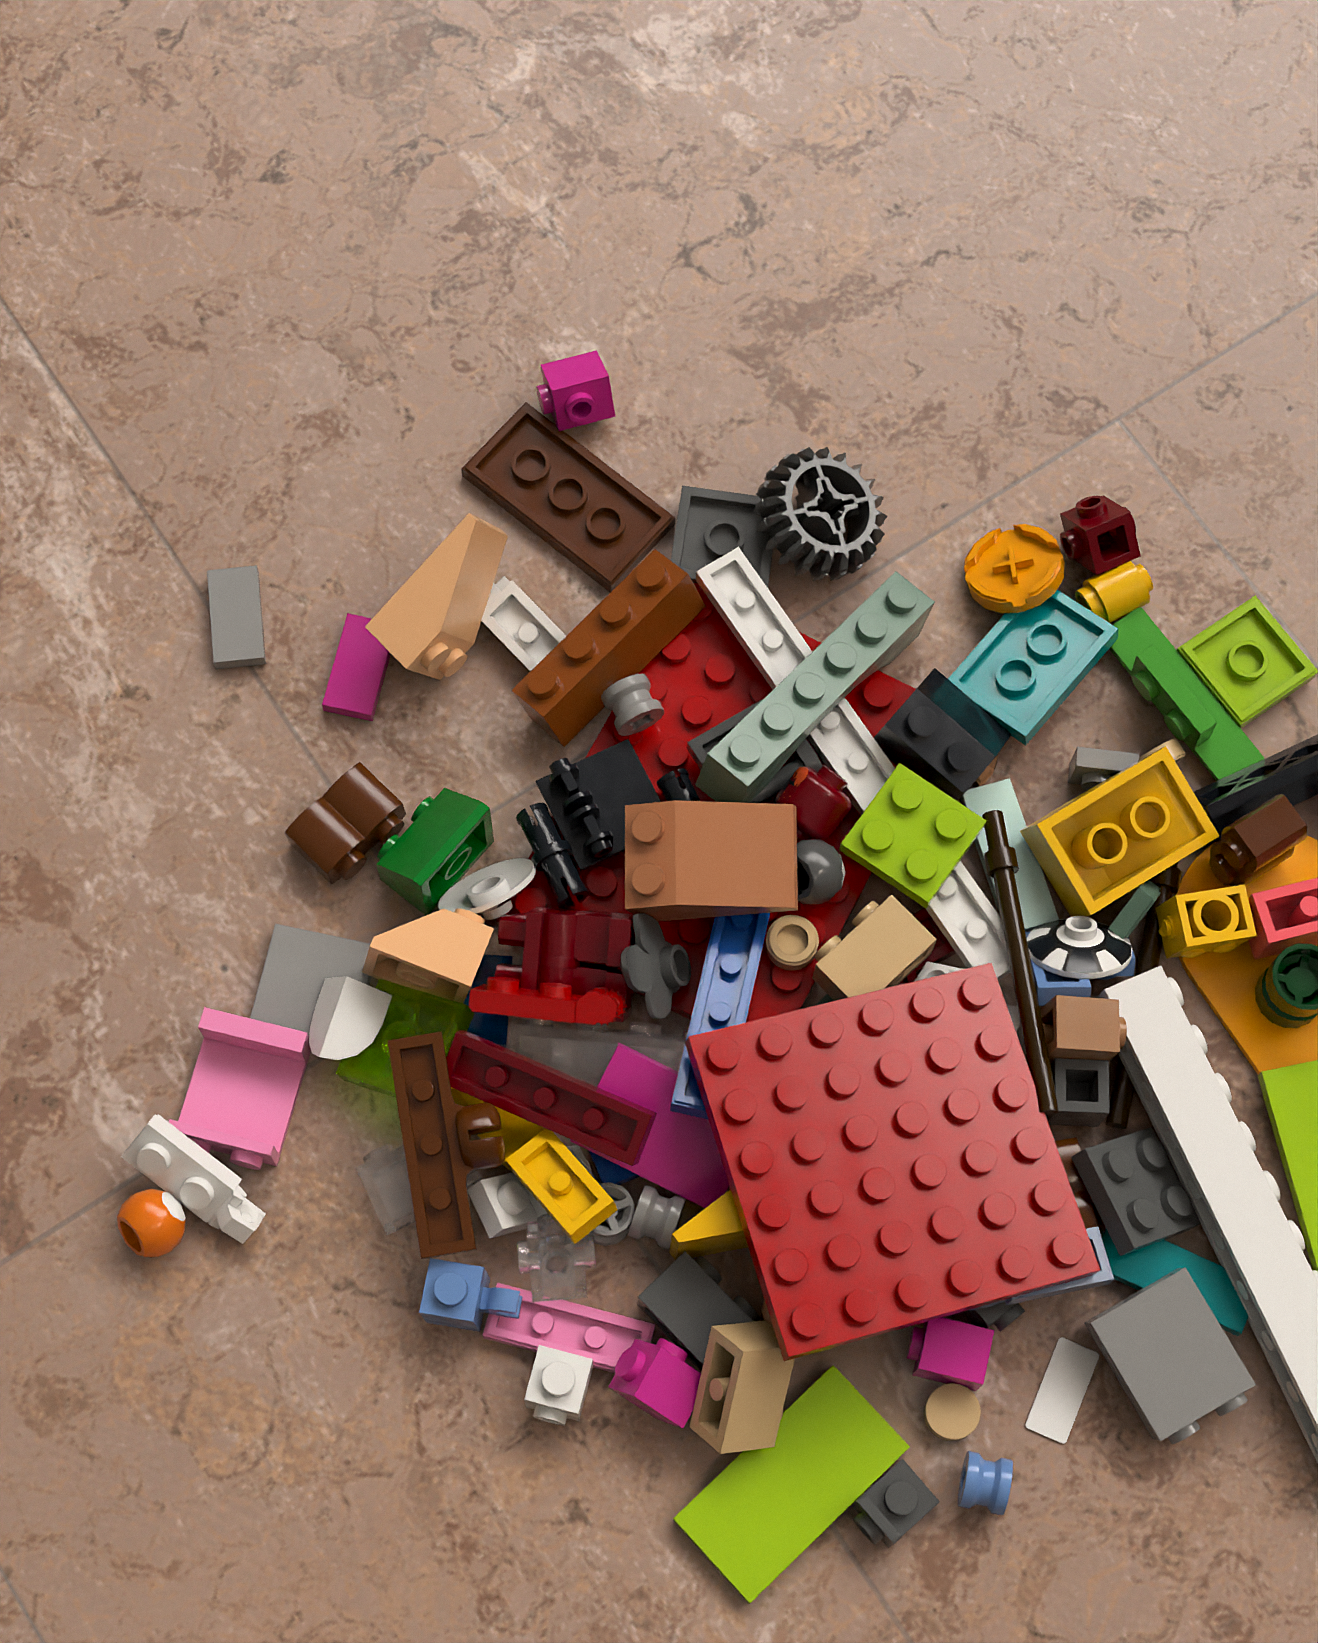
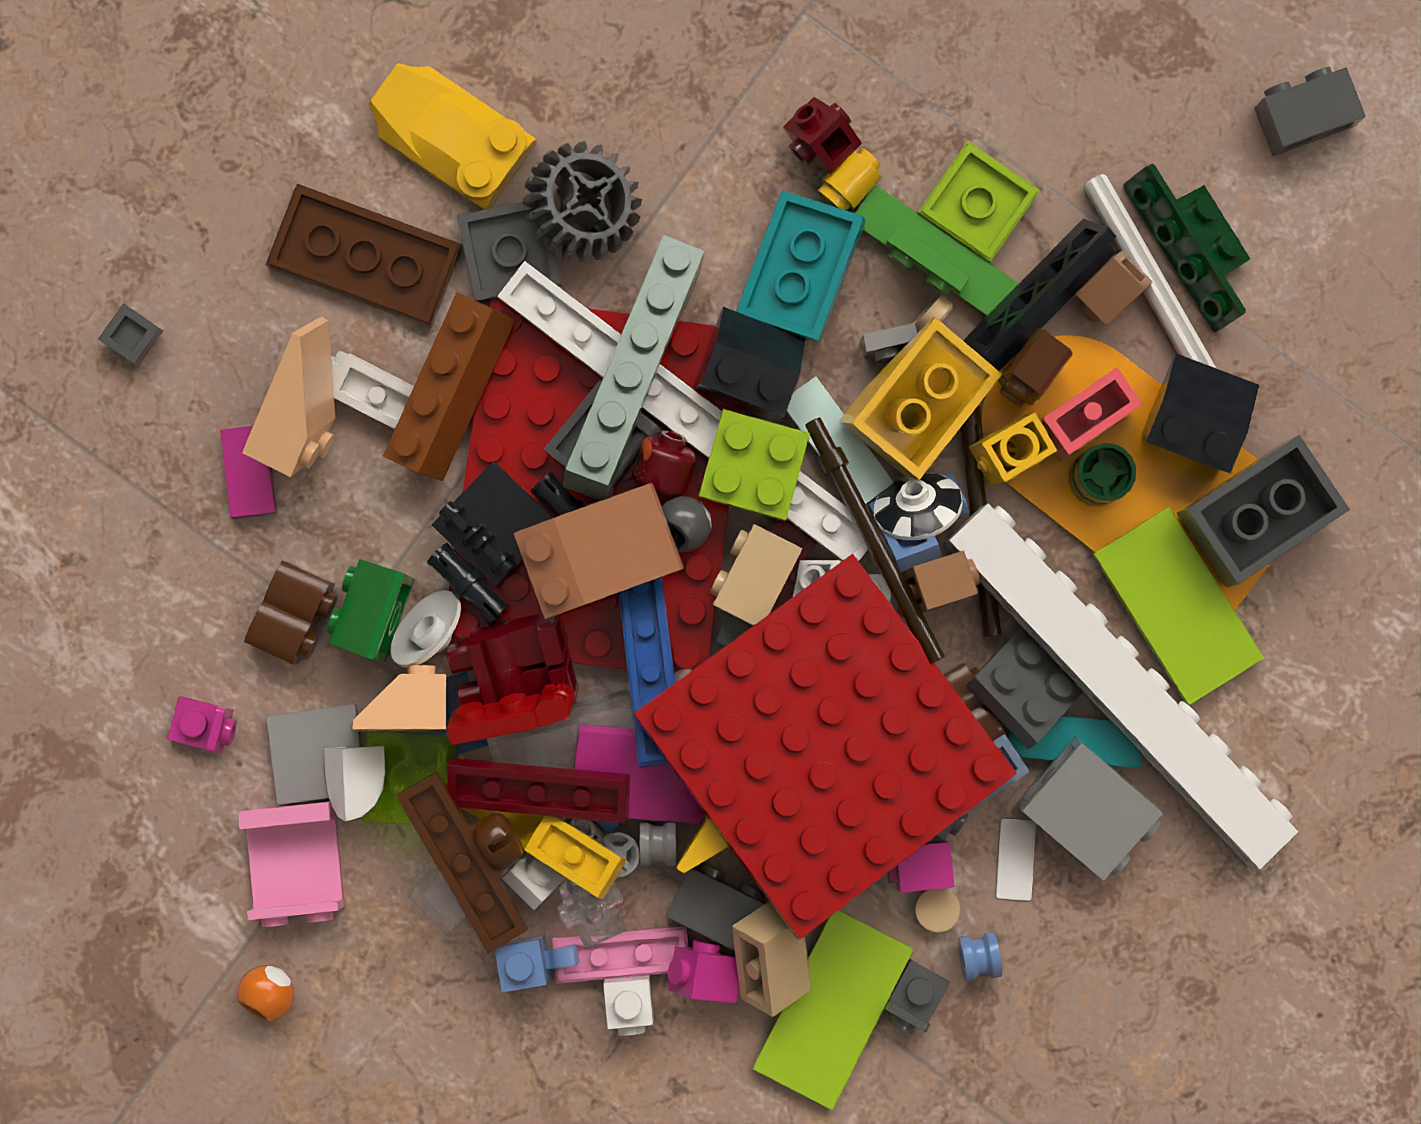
camera: 20 degrees left, 15 degrees up
white hinge [121,1114,266,1244] -> none
light grey tile [207,565,266,669] -> none
dark pink brick [536,350,616,431] -> none
light grey wheel [601,674,664,736] -> none
dark grey plate [620,913,691,1019] -> none
tan tile [765,915,819,971] -> none
light orange tile [964,524,1065,614] -> none
dark grey brick [1046,1058,1109,1127] -> none
sand green tile [1108,880,1161,939] -> none
none -> dark grey plate [98,303,163,367]
none -> dark pink bracket [167,696,237,753]
none -> yellow slope [369,63,537,210]

